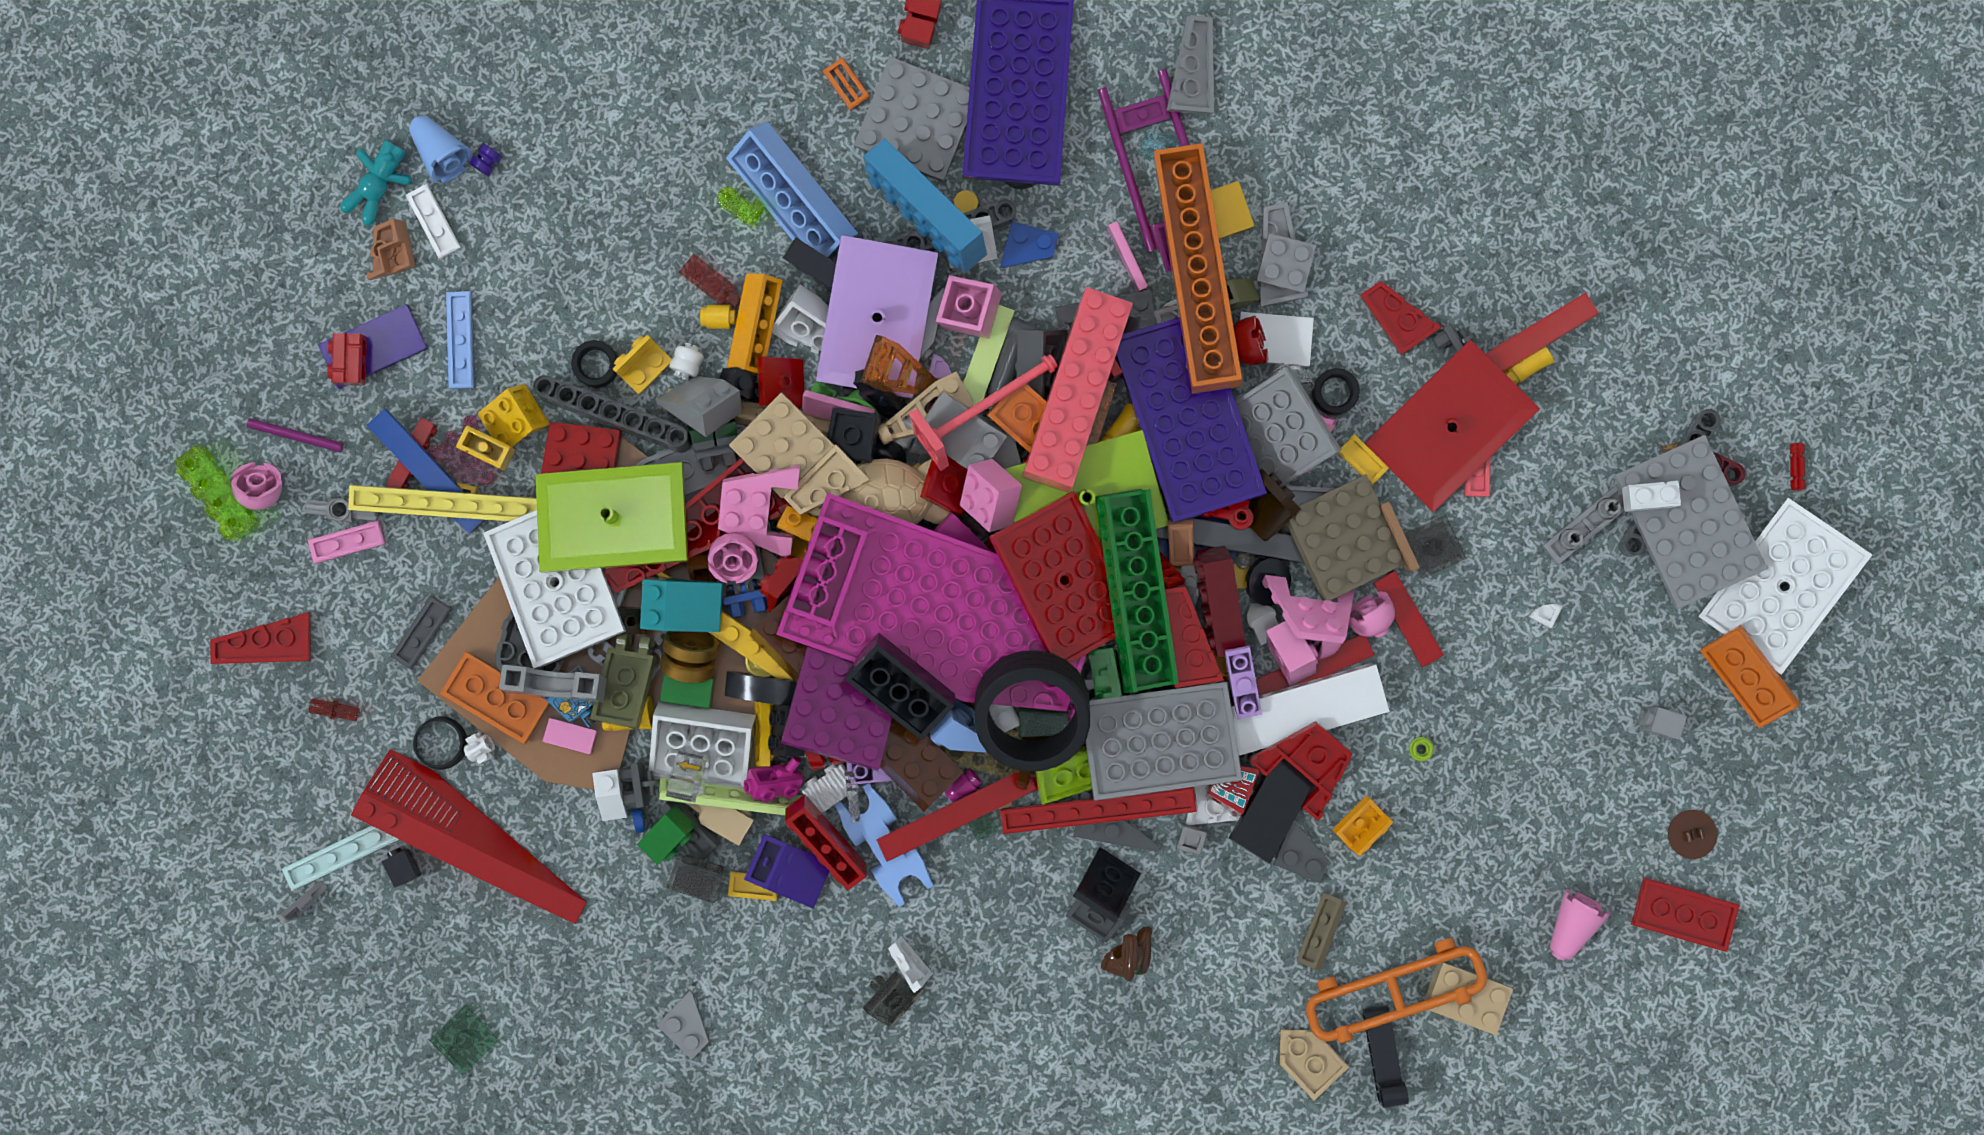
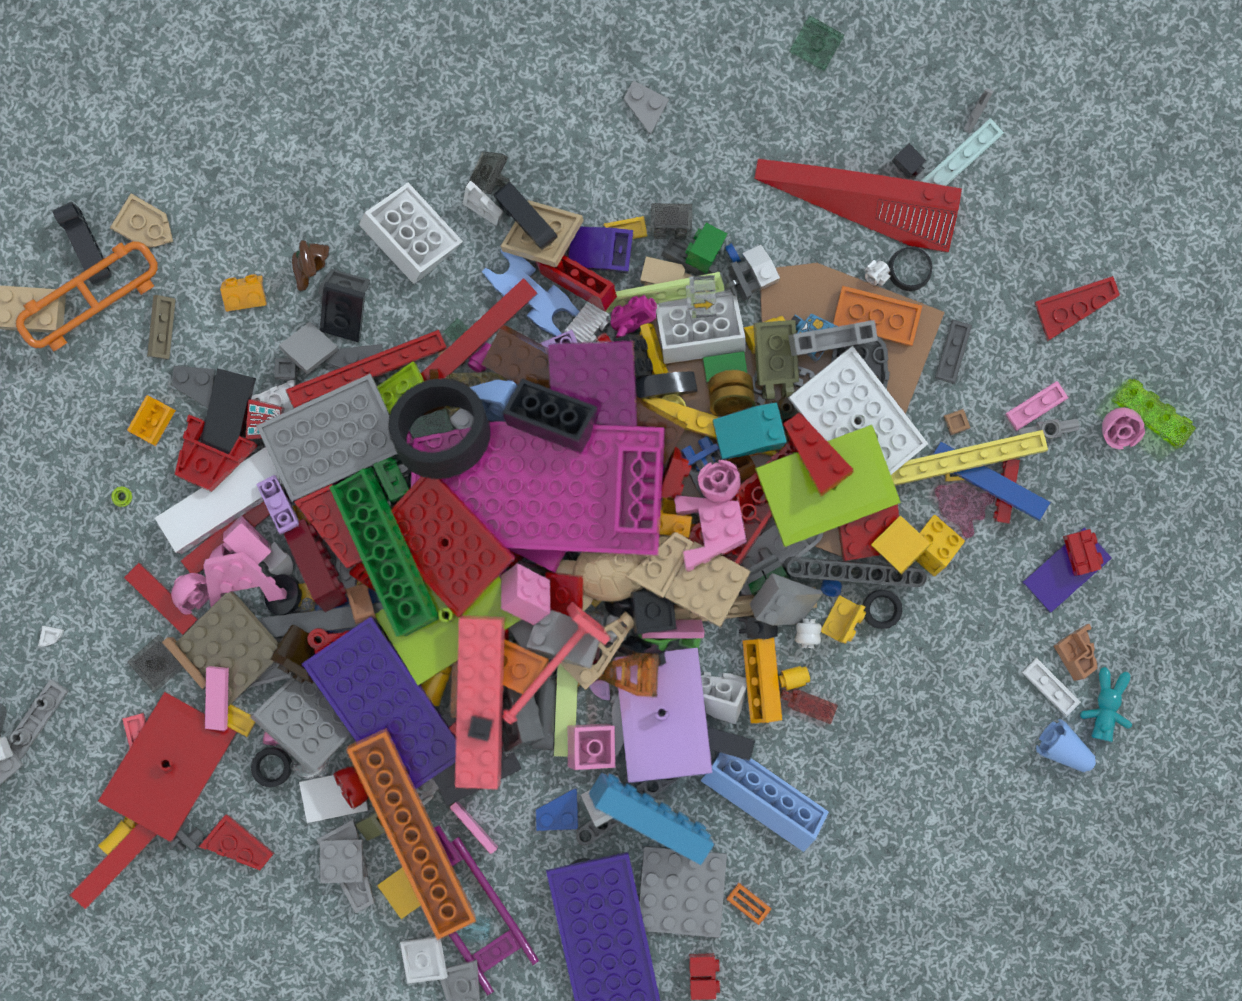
camera: 165 degrees right, 0 degrees up
magenta bar [247,418,344,453] -> none
clear red axle [309,698,360,721] -> none
light blue tile [446,291,474,389] -> none
yellow brick [456,425,515,471] -> none
dark purple wheel [469,143,503,177] -> none
bright pink tile [543,718,598,754] -> none
clear neon green leg [717,187,766,228] -> none
red plate [758,356,804,408] -> none
clear tile [844,771,860,822] -> none
yellow tile [954,190,978,213] -> none
none -> bright pink tile [205,666,229,731]
none -> light orange bracket [220,274,267,312]
none -> light grey tile [279,322,338,374]
none -> white slope [359,183,463,284]
none -> white tile [400,936,448,984]
none -> black tile [467,715,494,742]
none -> black beam [493,181,558,250]
none -> tan plate [501,200,584,267]
none -> red wing [784,412,854,497]
none -> blue tile [821,580,842,597]
none -> yellow tile [871,515,931,574]
none -> medium nougat tile [943,409,970,435]

